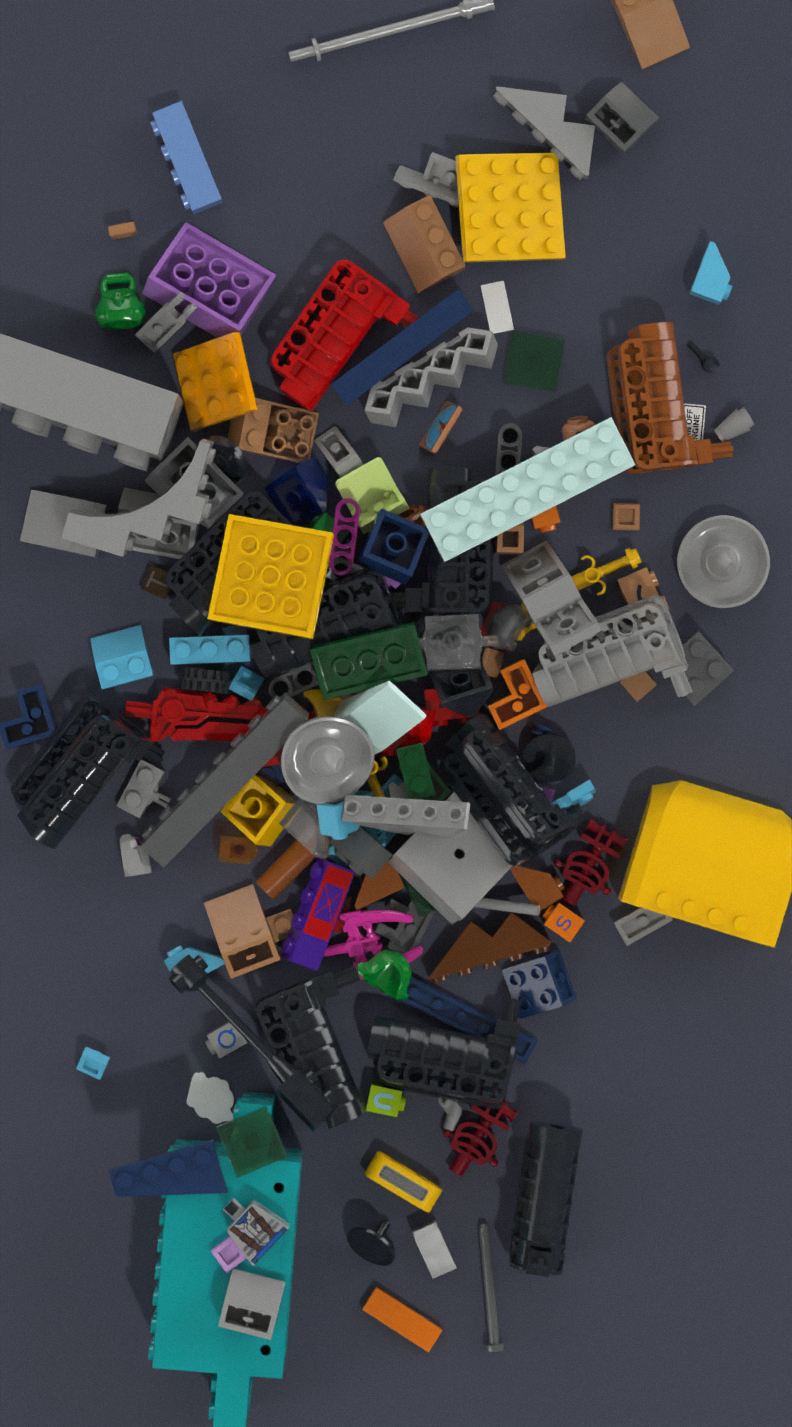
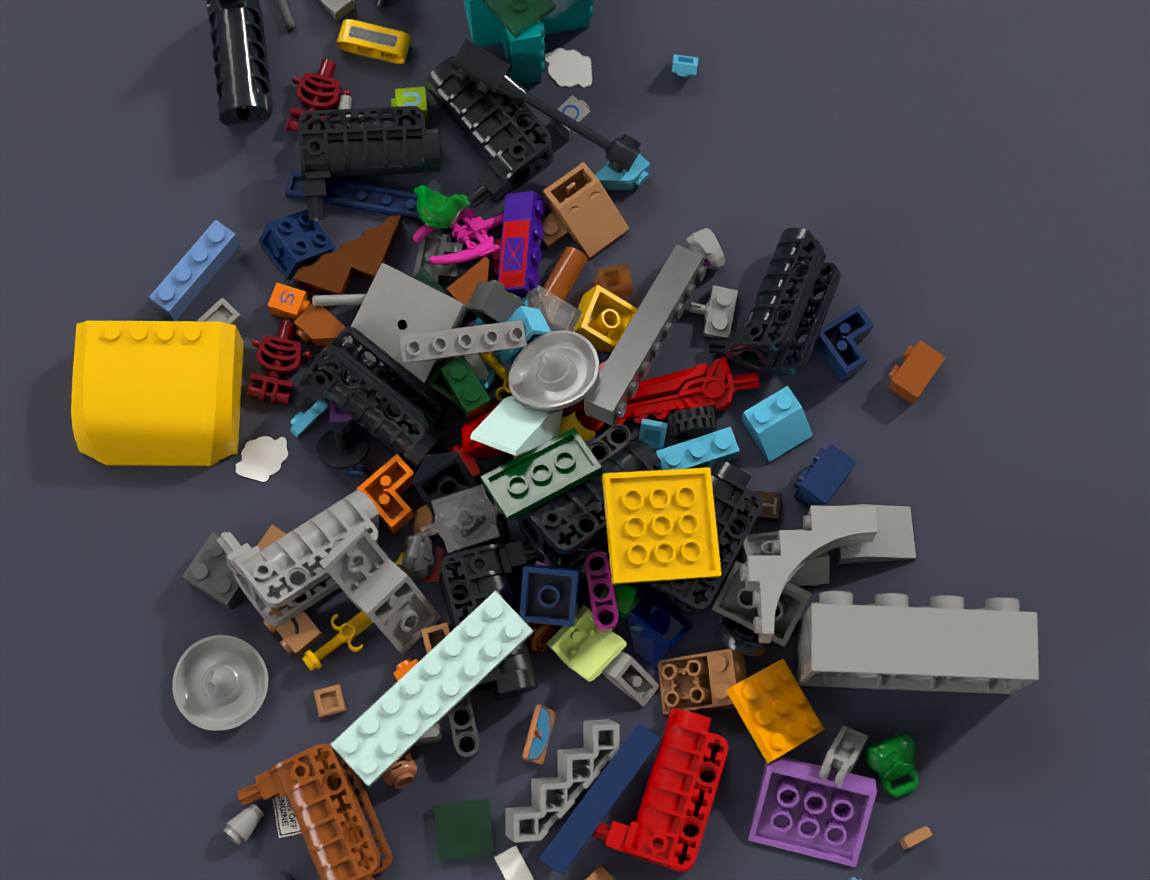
camera: 160 degrees right, 15 degrees down
none -> medium blue brick [149,220,240,321]
none -> white sticker [235,436,288,482]
none -> dark blue brick [793,443,857,509]

